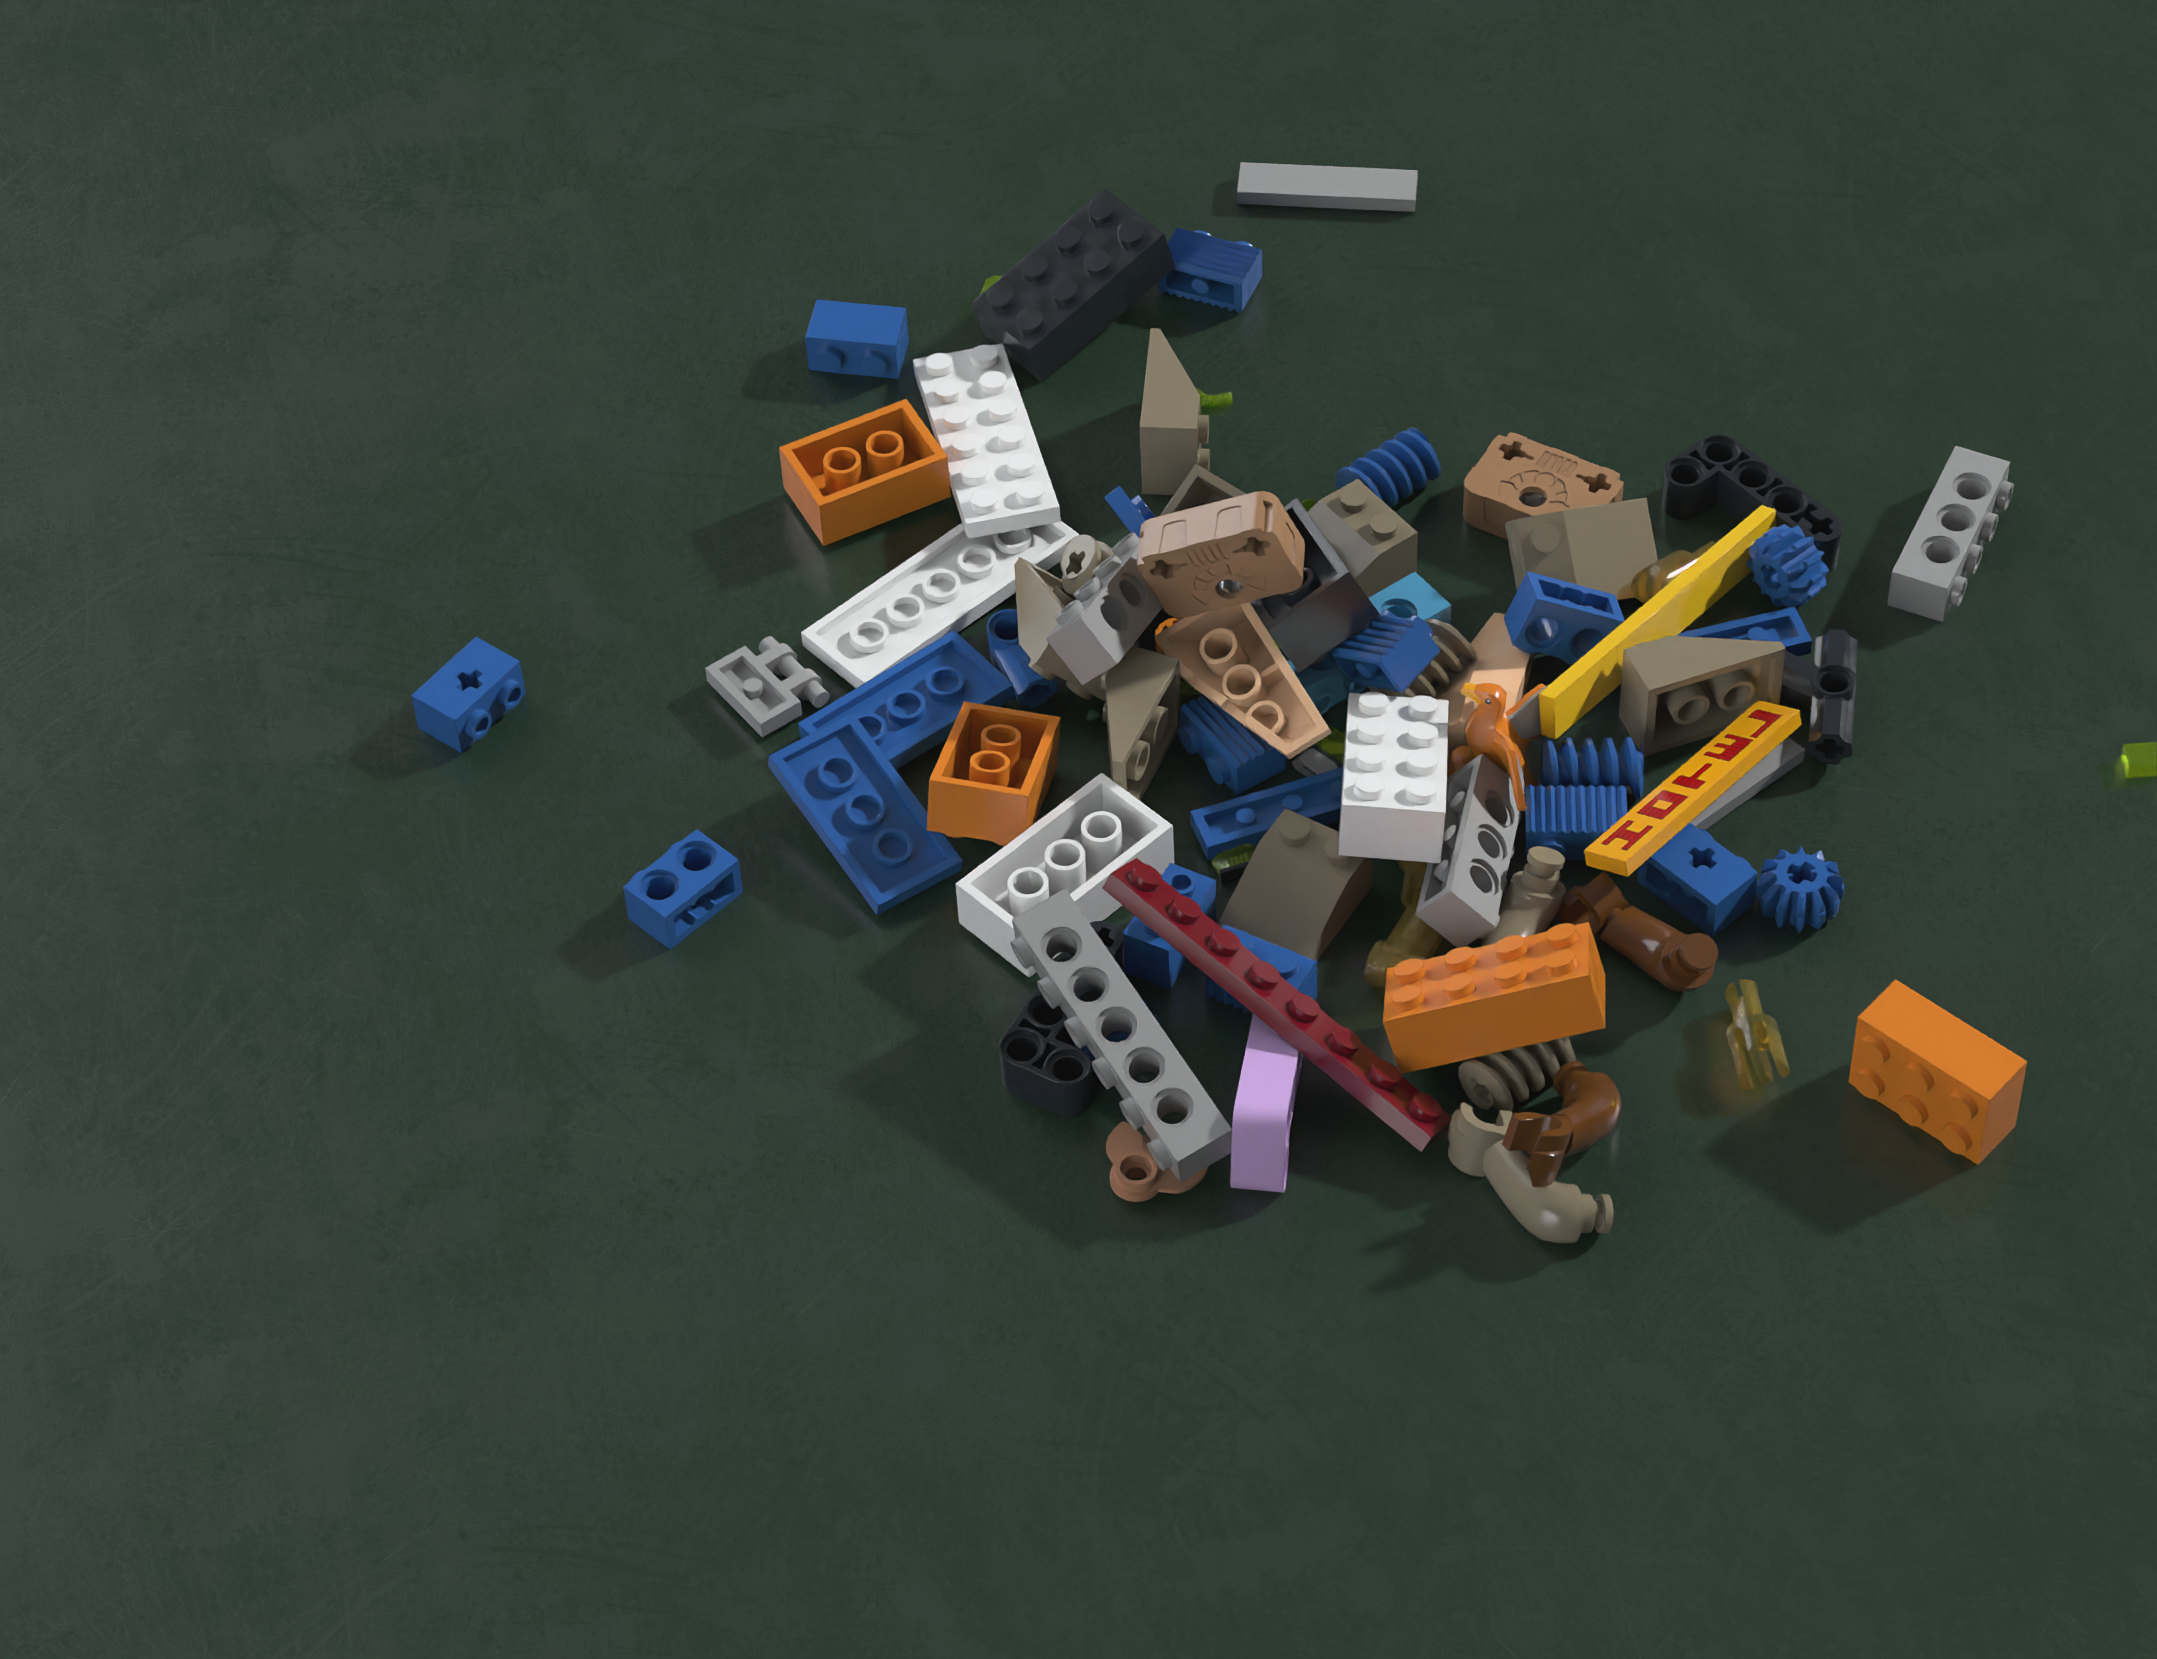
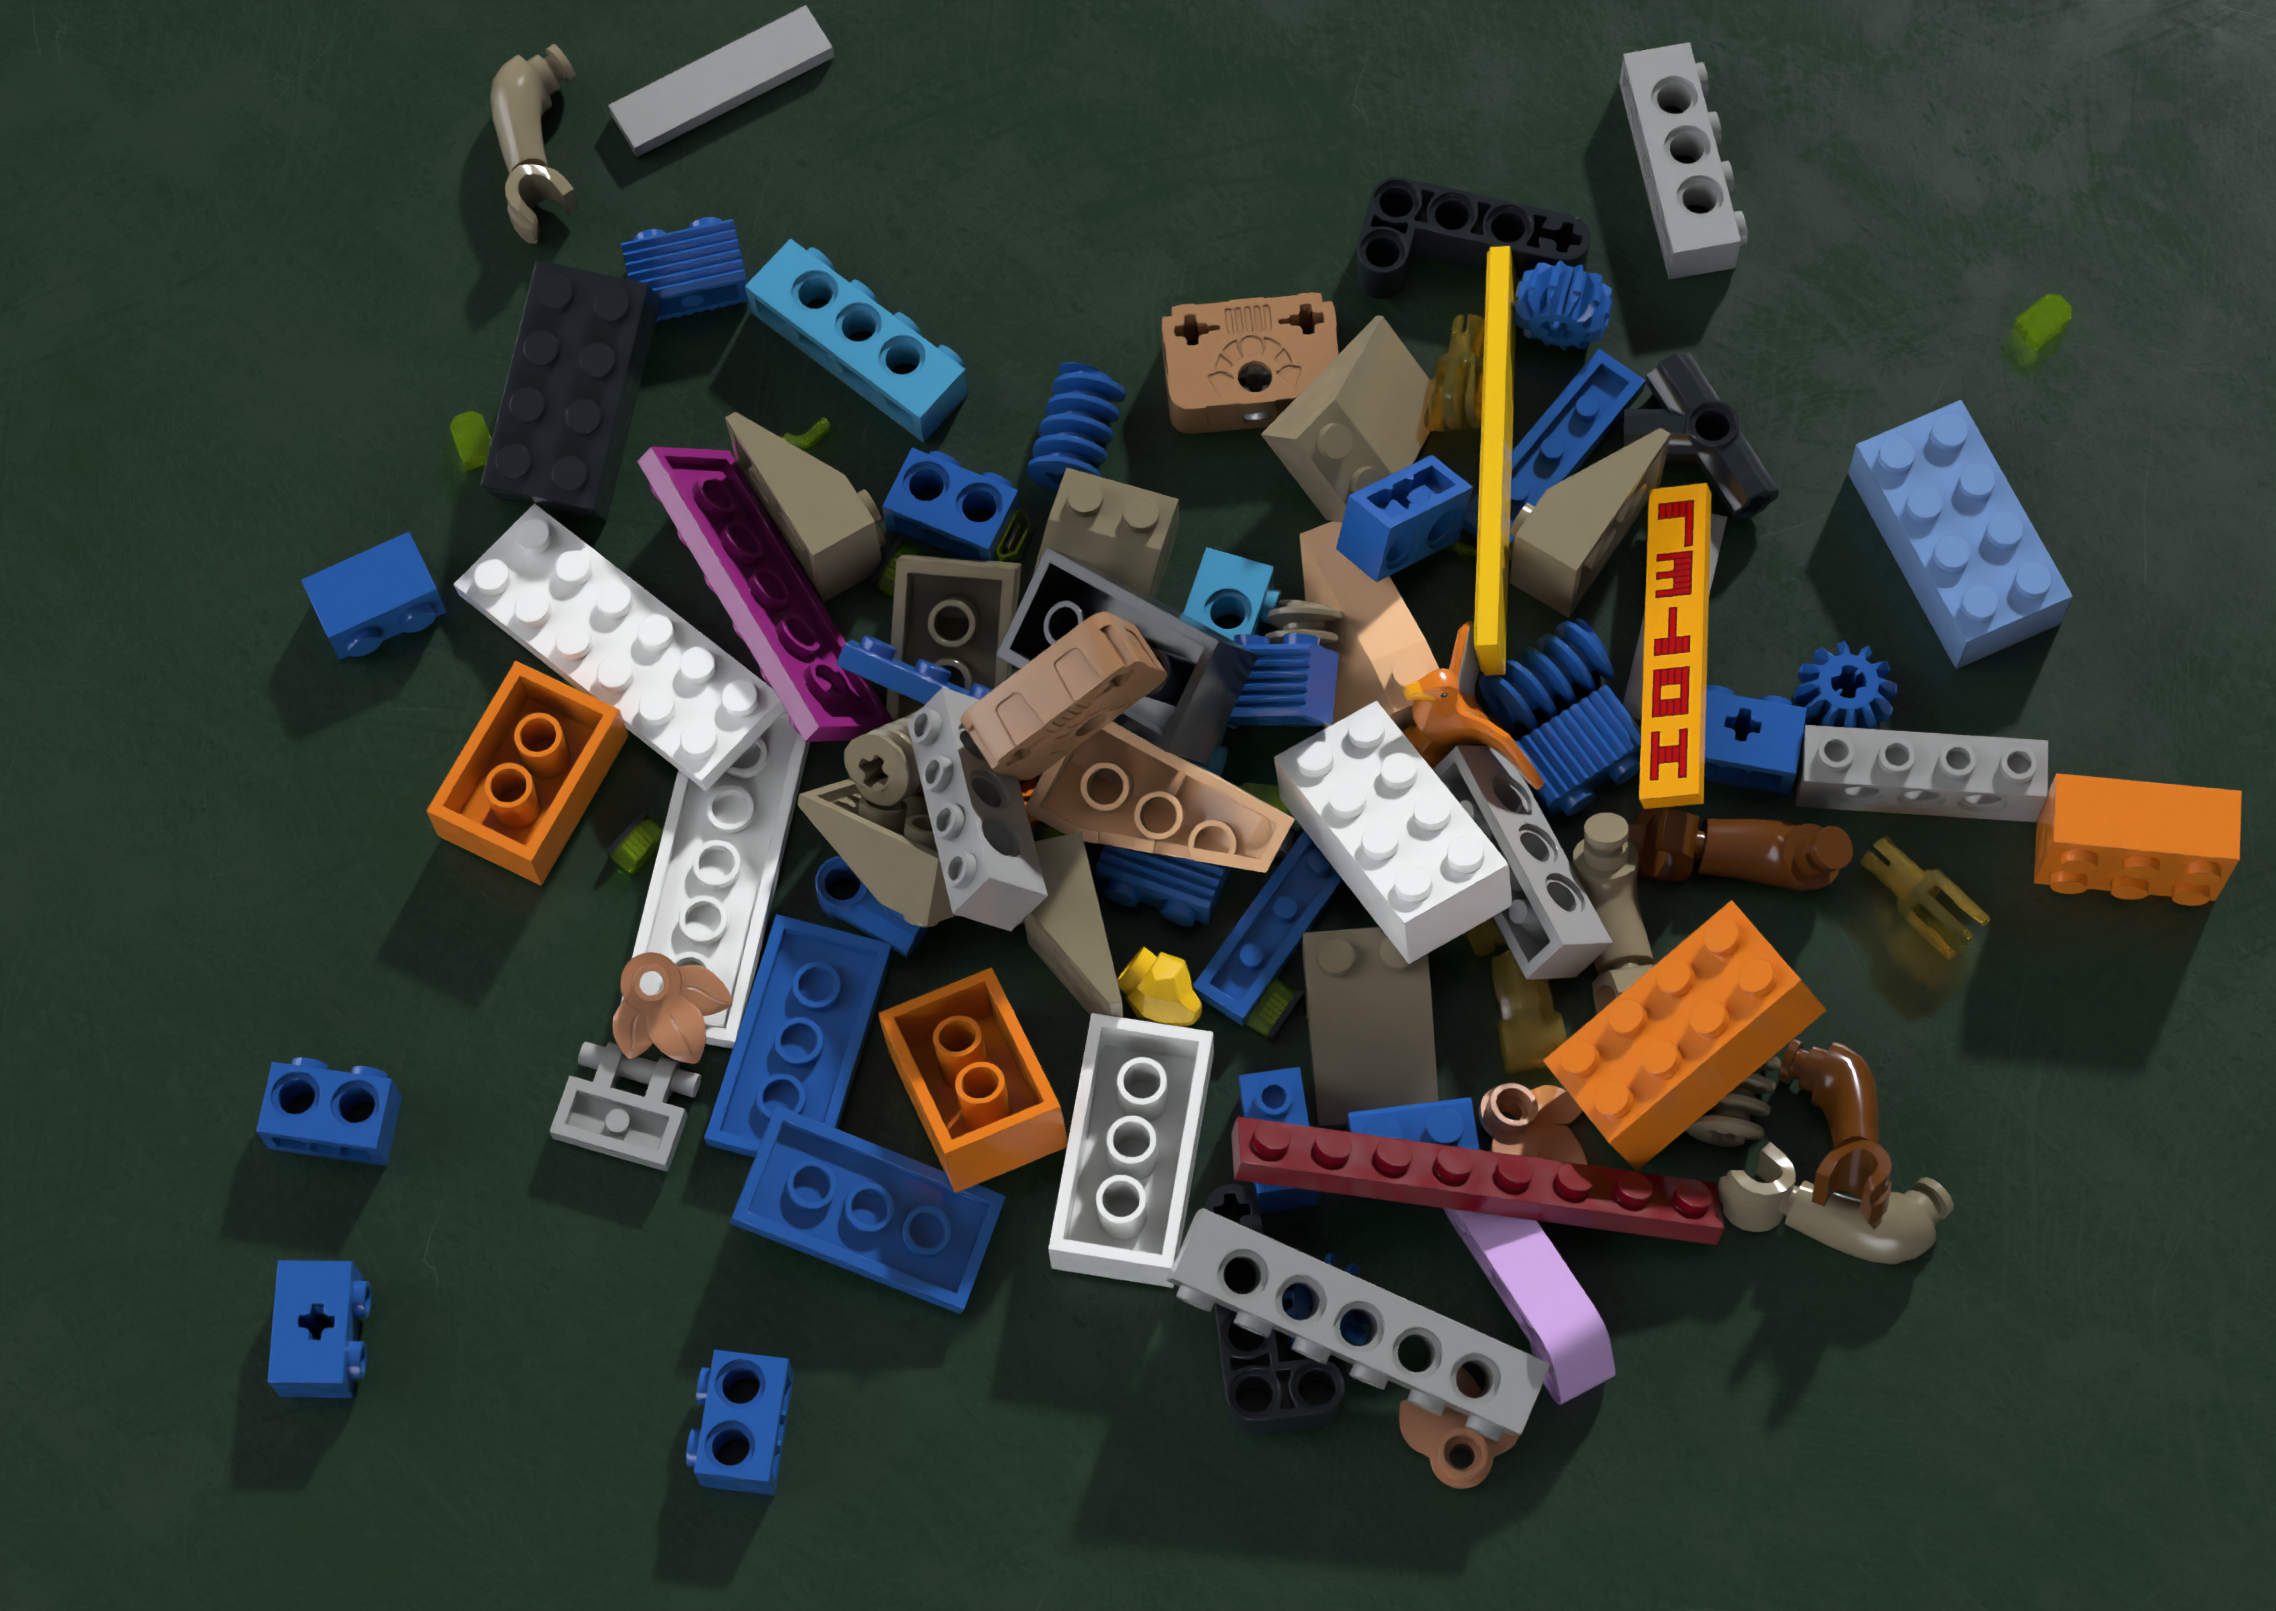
camera: 35 degrees left, 20 degrees up
none -> blue brick [256,1057,402,1166]
none -> dark tan piece [490,44,579,244]
none -> clear neon green piece [606,810,664,875]
none -> nougat plate [612,952,732,1064]
none -> magenta plate [637,446,894,742]
none -> dark azure brick [745,238,968,443]
none -> blue brick [882,448,1021,561]
none -> yellow rock [1117,947,1202,1027]
none -> nougat plate [1478,1083,1588,1165]
none -> light grey brick [1796,725,2048,822]
none -> medium blue brick [1848,400,2073,669]

